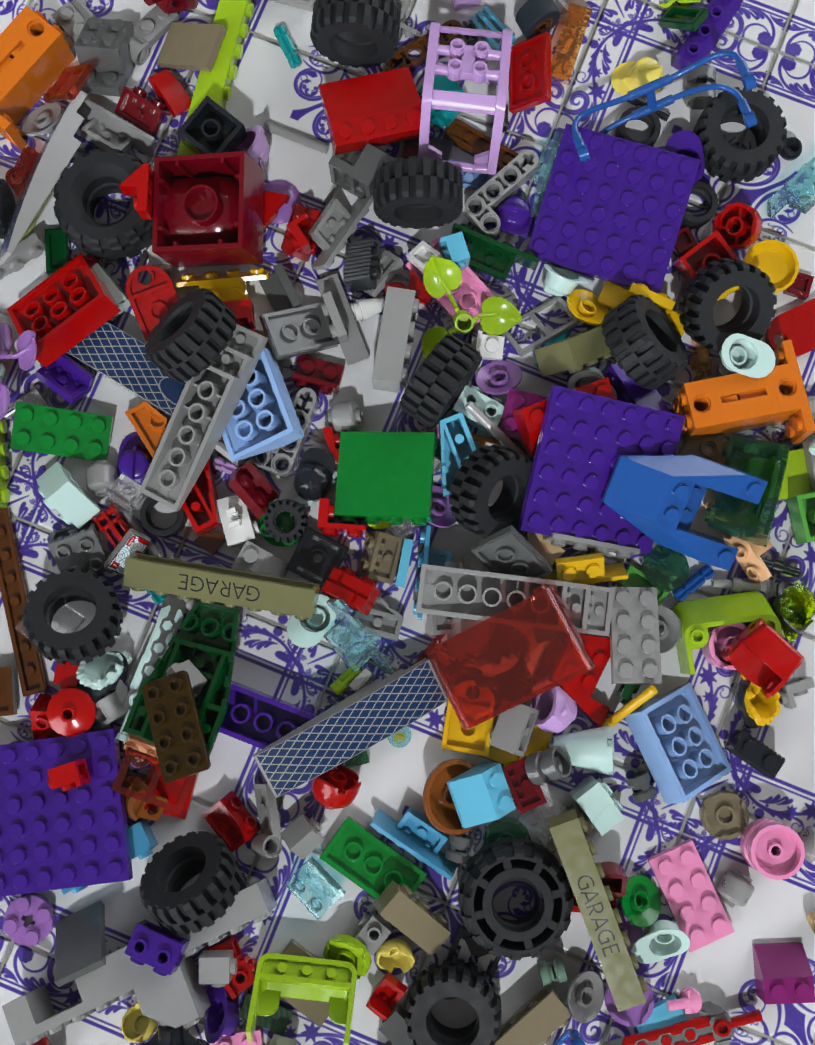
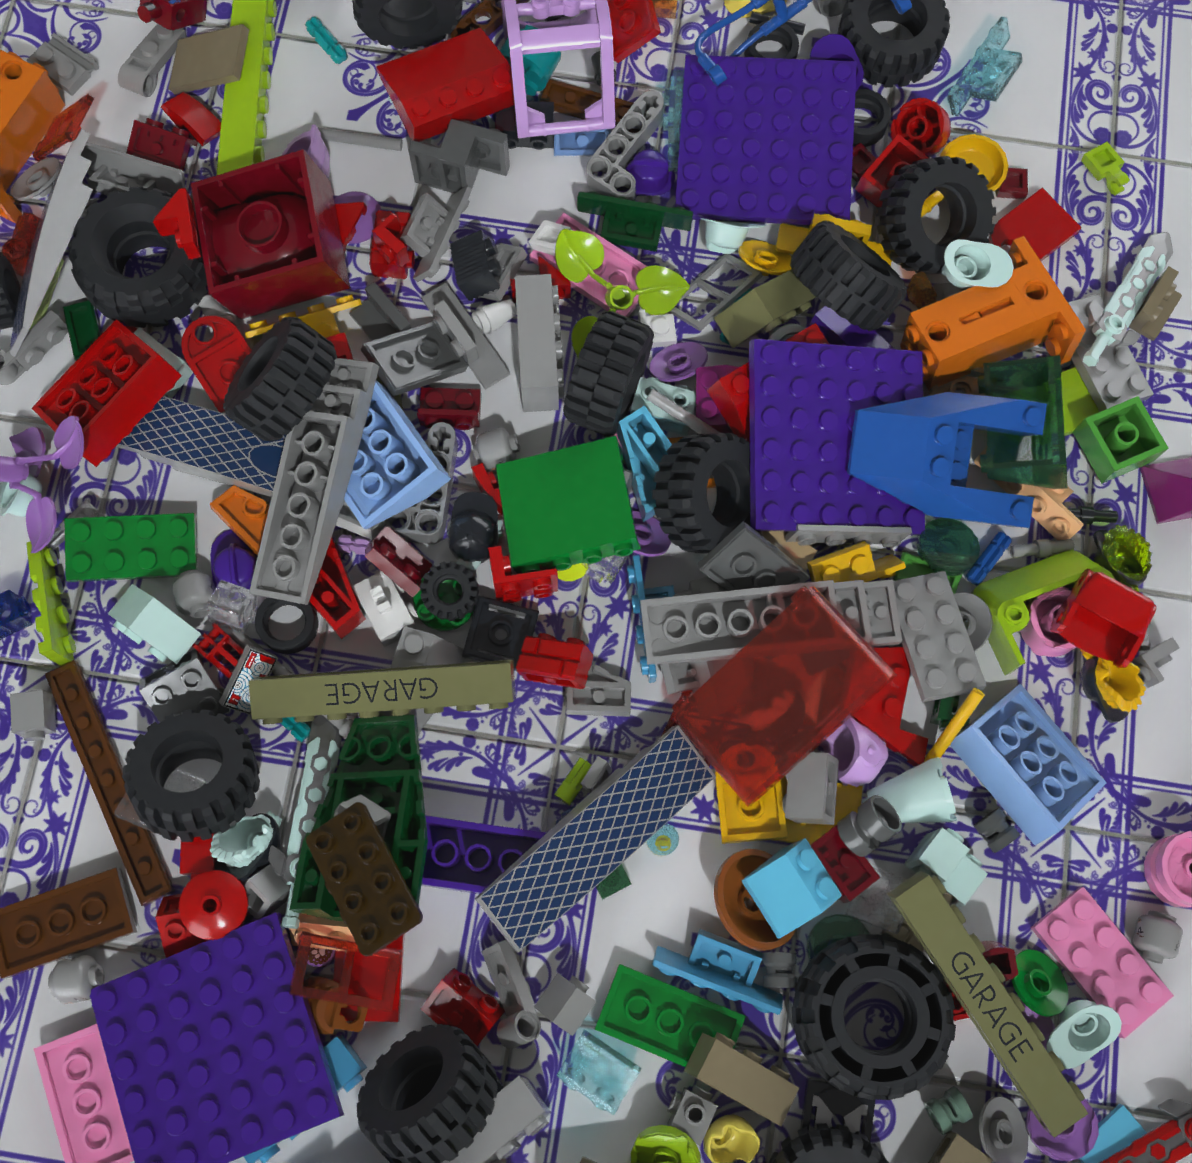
camera: 15 degrees left, 10 degrees down
dark purple bracket [36,354,94,405] -> none
red brick [47,758,92,792] -> none
dark grey bracket [74,17,134,97] -> none
black brick [177,96,247,154] -> none
reddish brown tile [194,532,226,556] -> none
light aqua piece [287,594,337,648] -> none
red cylinder [311,765,361,810] -> none
clear light blue bracket [323,598,395,675] -> none
dark tan bracket [358,531,404,585] -> none
black tyre [373,156,463,229] -> none
medium azure tile [395,538,414,588] -> none
medium azure brick [439,231,470,271] -> none
bright pink plate [666,987,702,1014] -> none
dark tan tile [699,790,749,840] -> none
black brick [724,729,785,779] -> none
black plate [779,137,802,161] -> none

